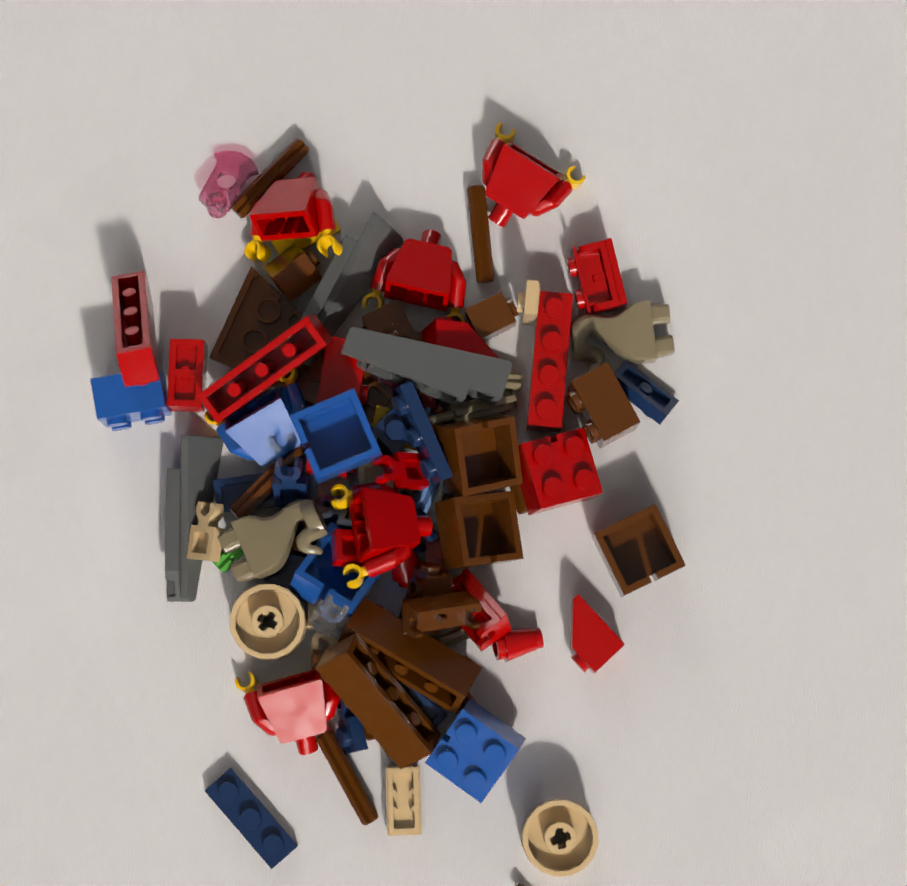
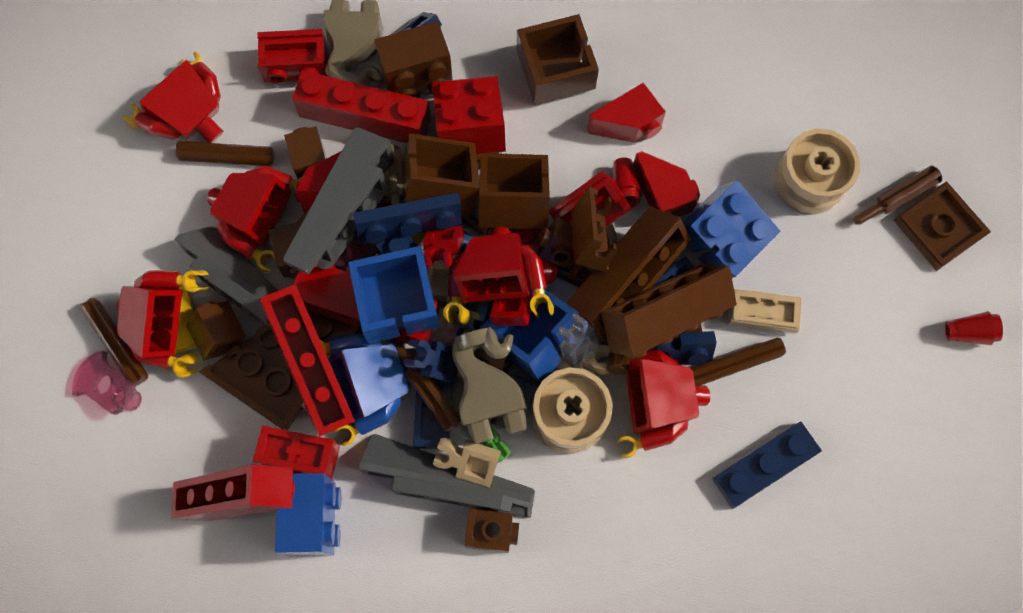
camera: 80 degrees left, 10 degrees down
tan plate [517,280,540,326] -> none
none -> reddish brown brick [464,508,519,553]
none -> red slope [633,151,700,217]

